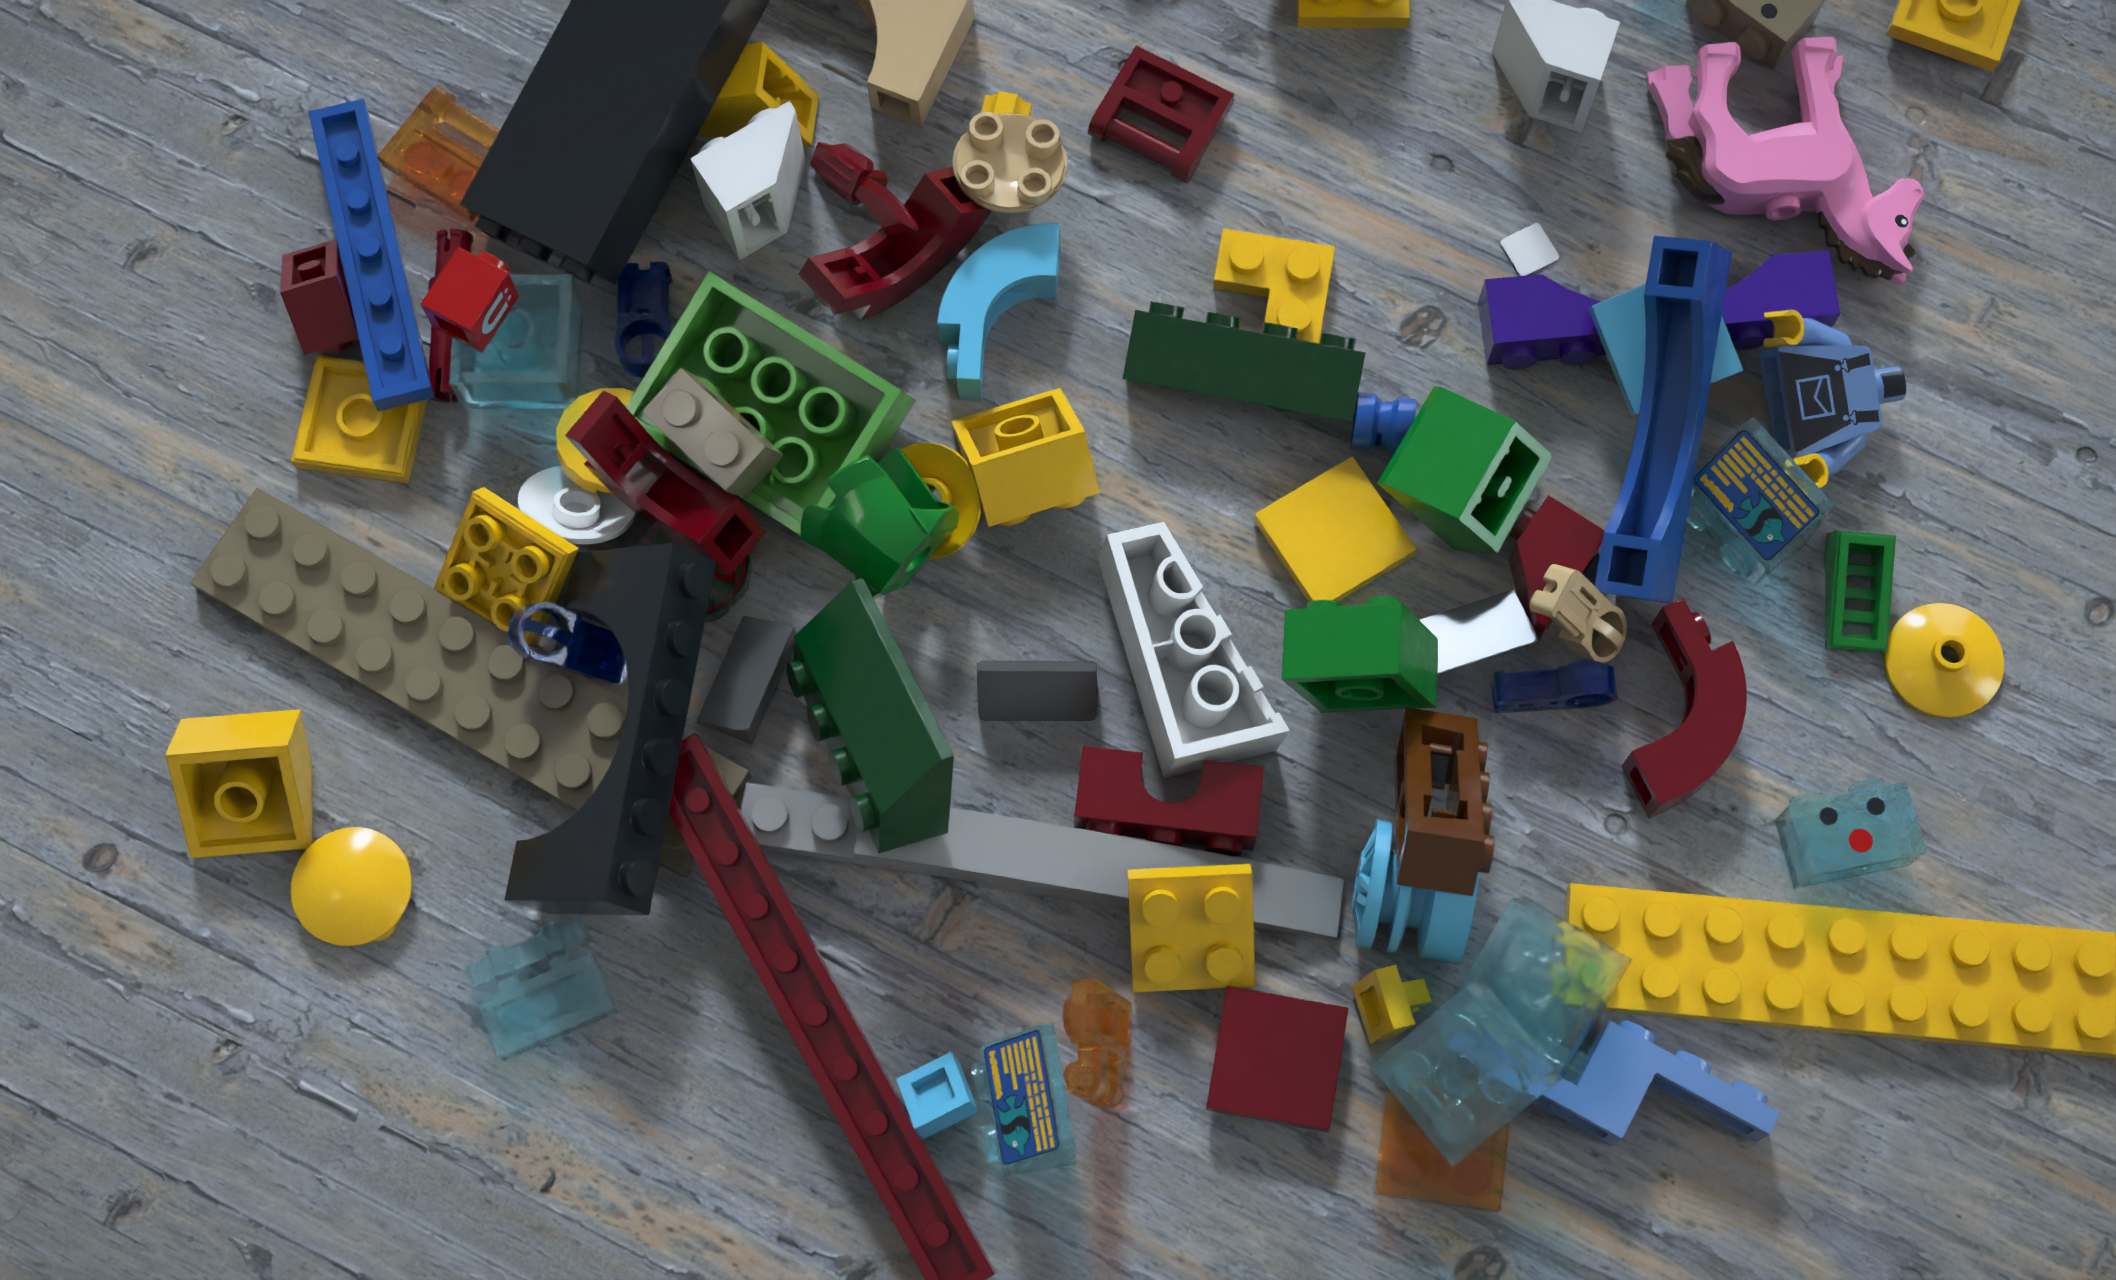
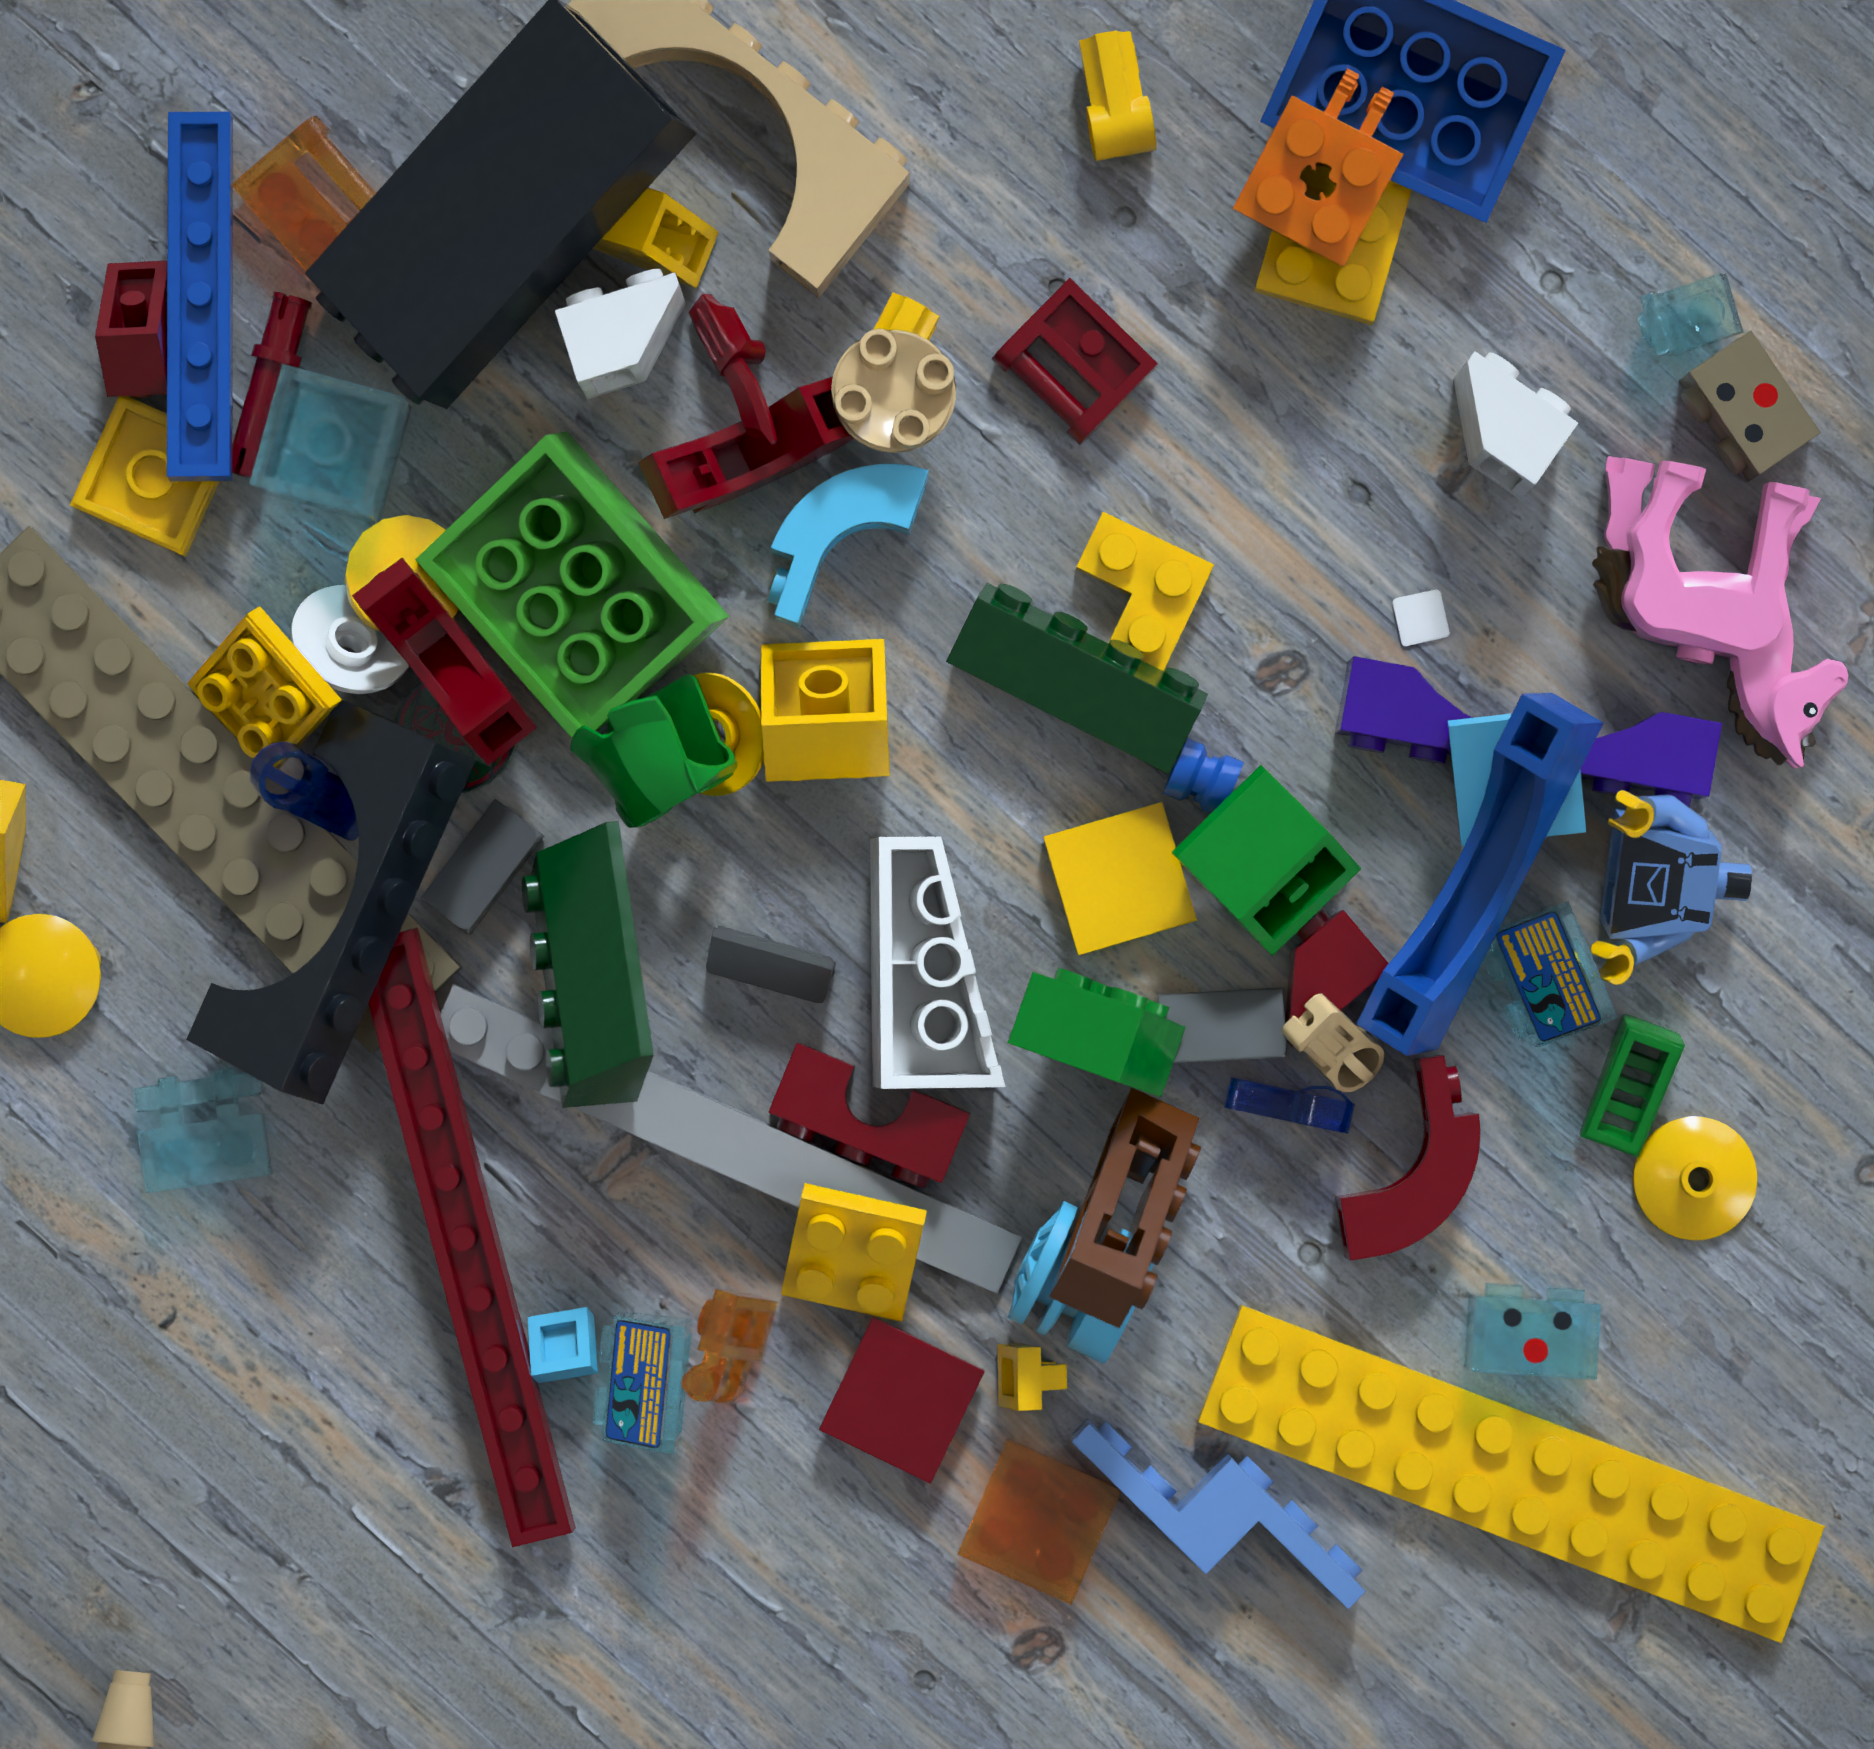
camera: 15 degrees right, 15 degrees up
red brick [420,247,519,353] -> none
clear blue piece [614,261,673,378] -> none
dark tan brick [641,368,784,499] -> none
clear light blue brick [1371,979,1563,1167] -> none
clear light blue brick [1450,896,1632,1073] -> none

